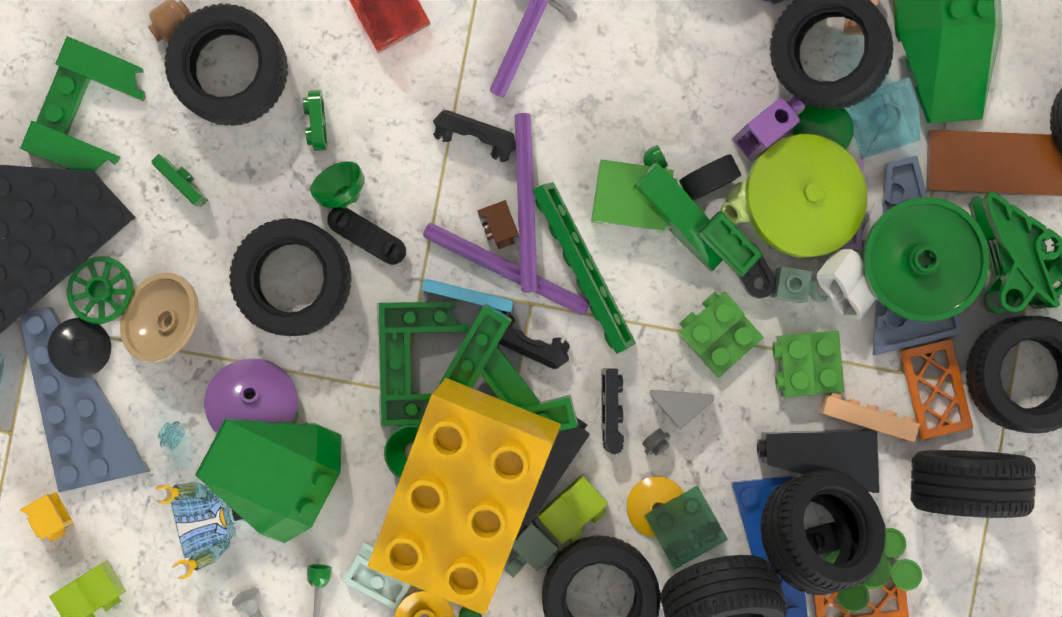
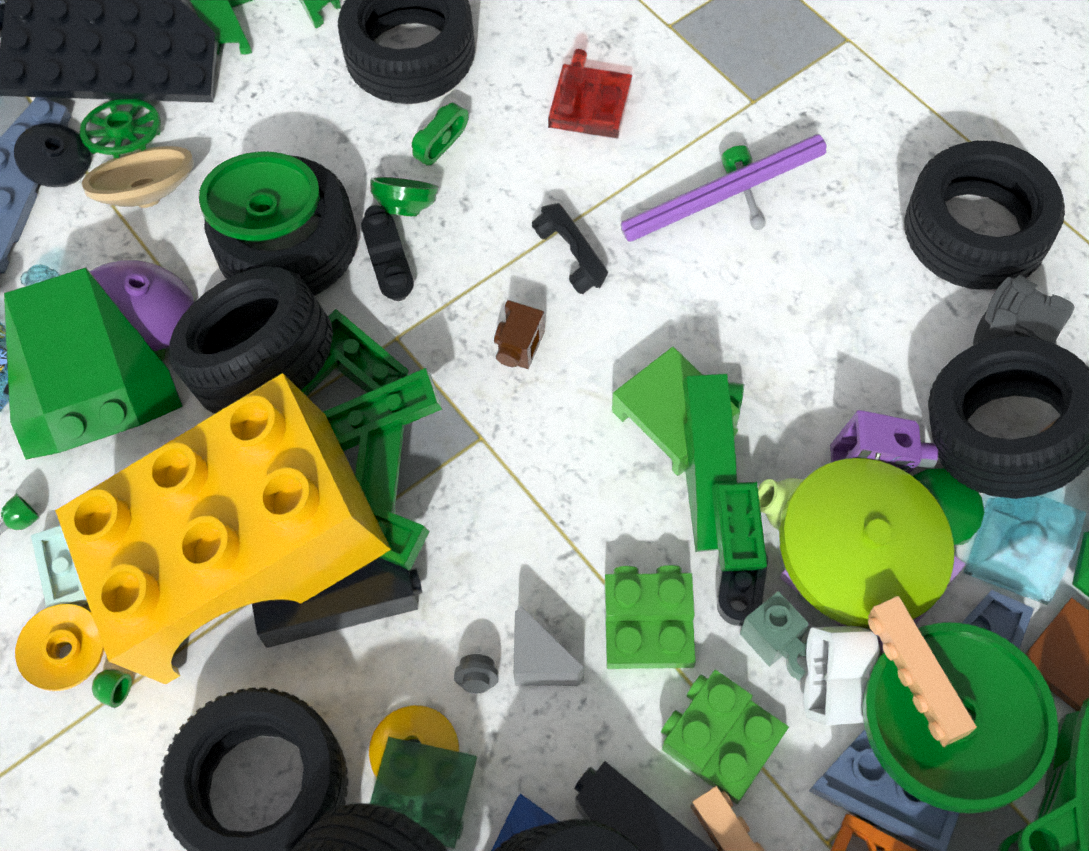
camera: 45 degrees right, 25 degrees down
green plate [151,154,208,207] -> none
medium azure tile [421,279,514,313] -> none
medium lavender axle [423,223,590,315] -> none
black piece [498,311,570,369] -> none
sand green brick [504,521,558,578] -> none
medium lavender axle [514,113,537,293] -> none
green plate [532,182,636,354] -> none
lime brick [537,474,608,544] -> none
black hinge [601,368,624,455] -> none
black tyre [679,154,741,201] -> none
none -> black tyre [169,266,333,414]
none -> green dish [199,151,320,241]
none -> light nougat piece [868,596,977,747]

